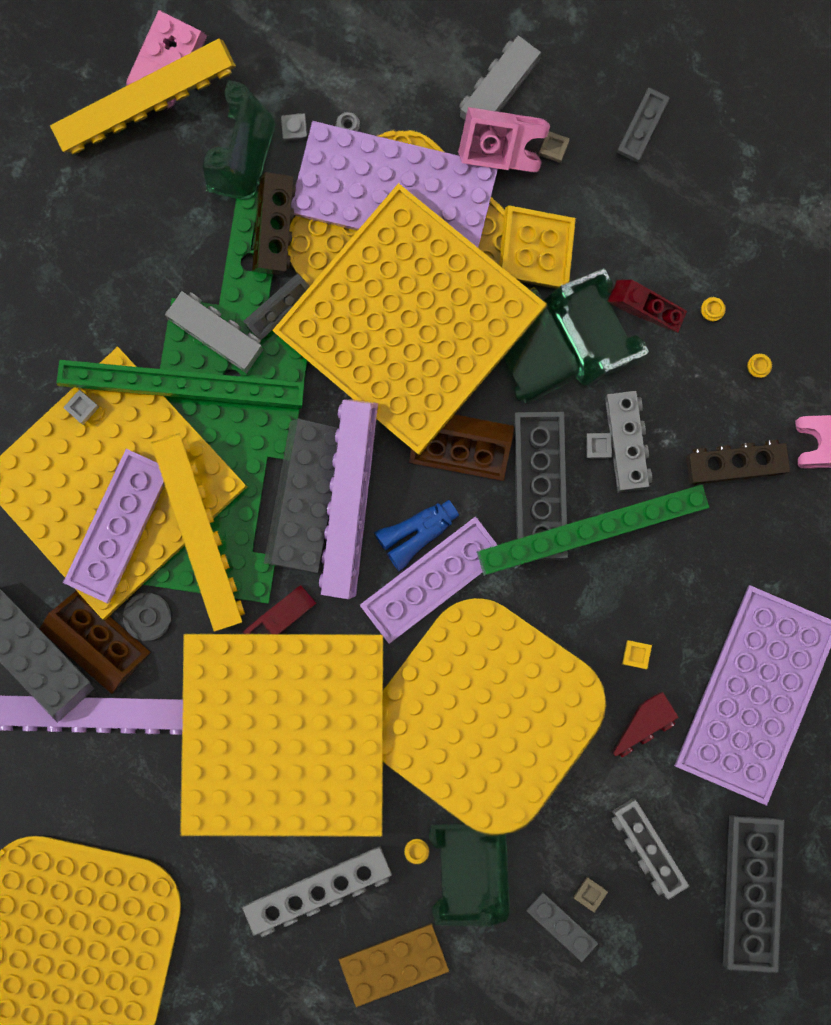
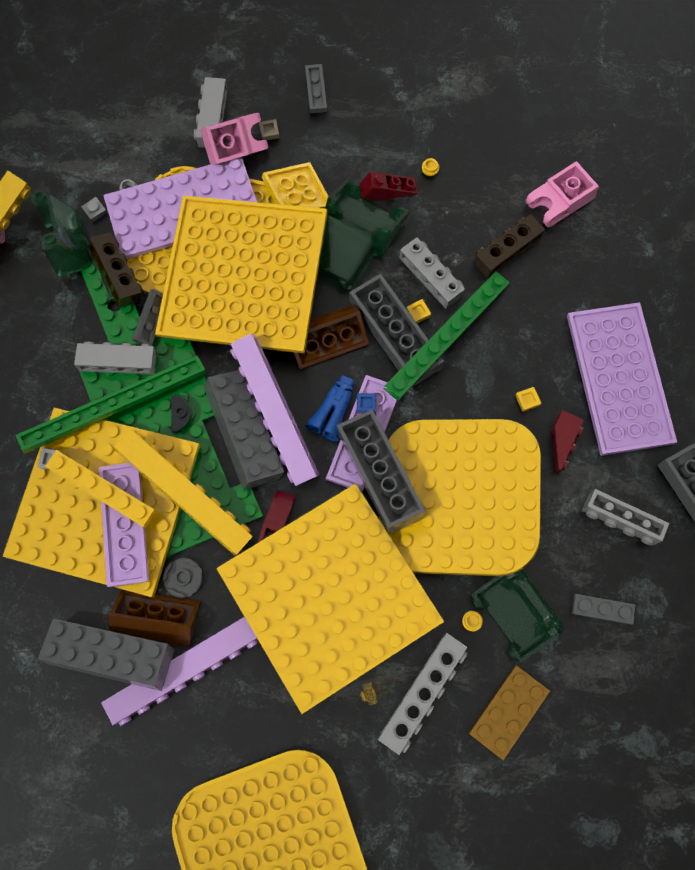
camera: 35 degrees left, 10 degrees down
dark tan plate [573,877,608,913] -> none
light grey plate [586,433,612,459] -> none
yellow plate [747,354,772,378] -> none
none -> yellow plate [45,450,156,528]
none -> black plate [171,395,192,433]
none -> dark grey brick [337,409,425,534]
none -> blue tile [356,393,376,414]
none -> clear yellow plate [360,682,377,706]
none -> yellow plate [406,299,431,324]

